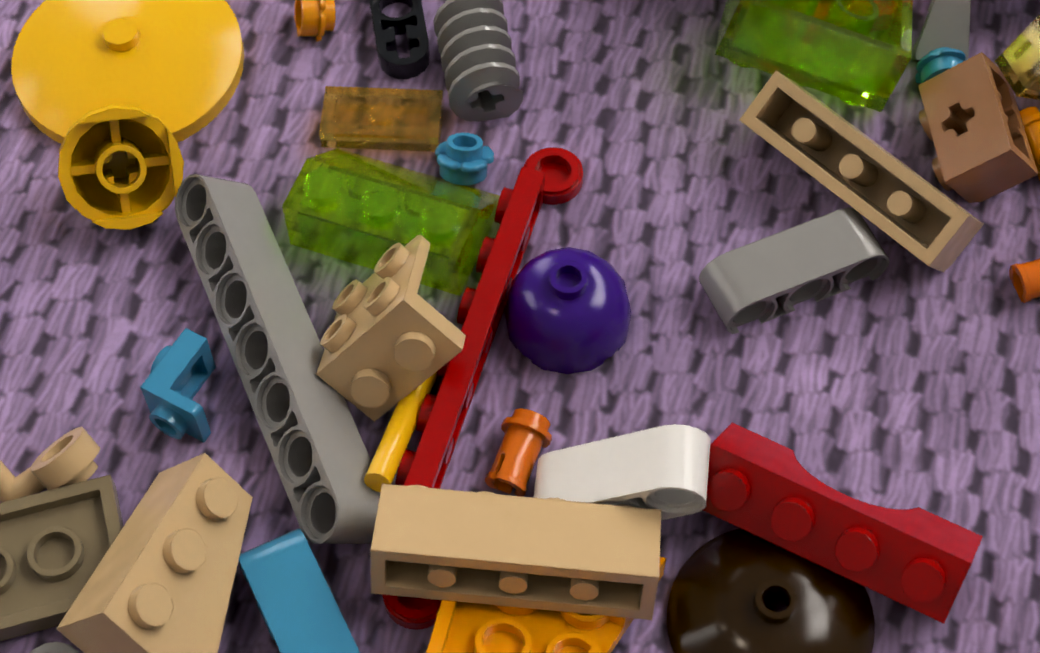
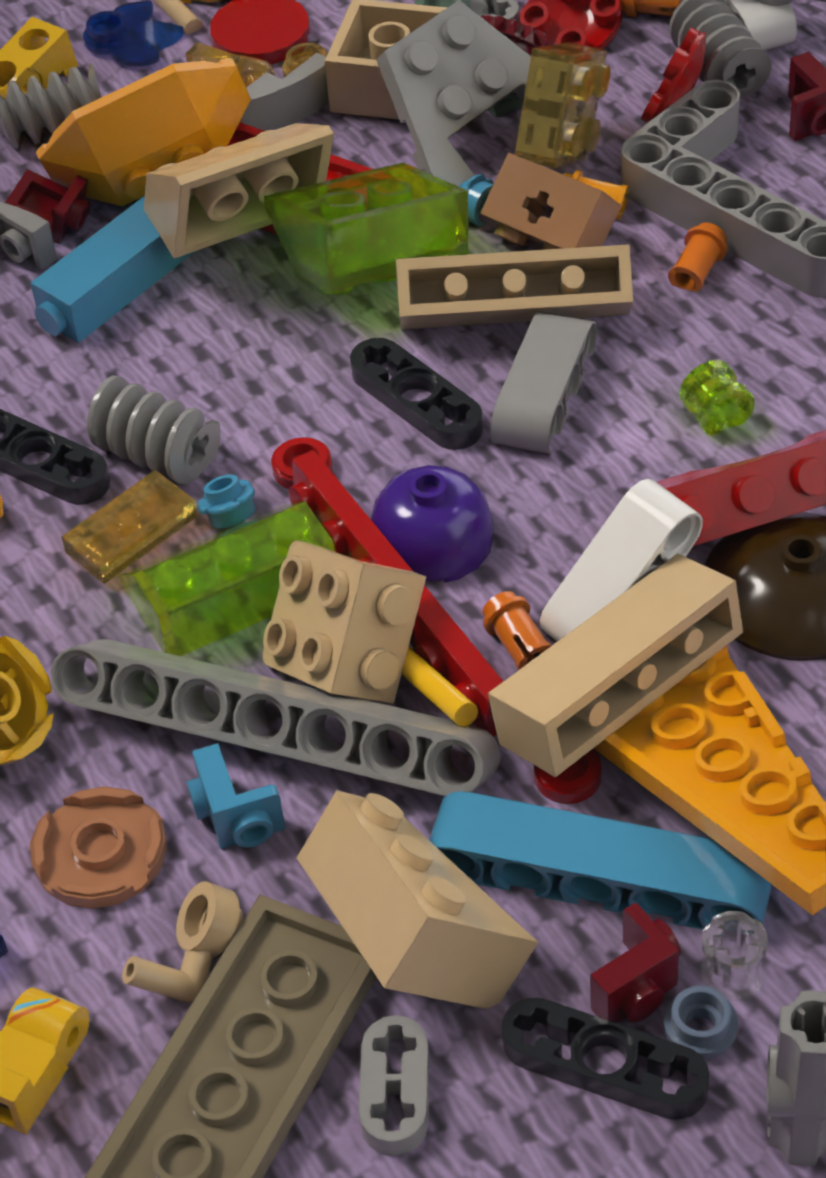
camera: 45 degrees left, 10 degrees down
none -> nougat tile [30,786,168,909]
none -> black beam [350,338,483,450]
none -> clear neon green wheel [679,360,755,436]

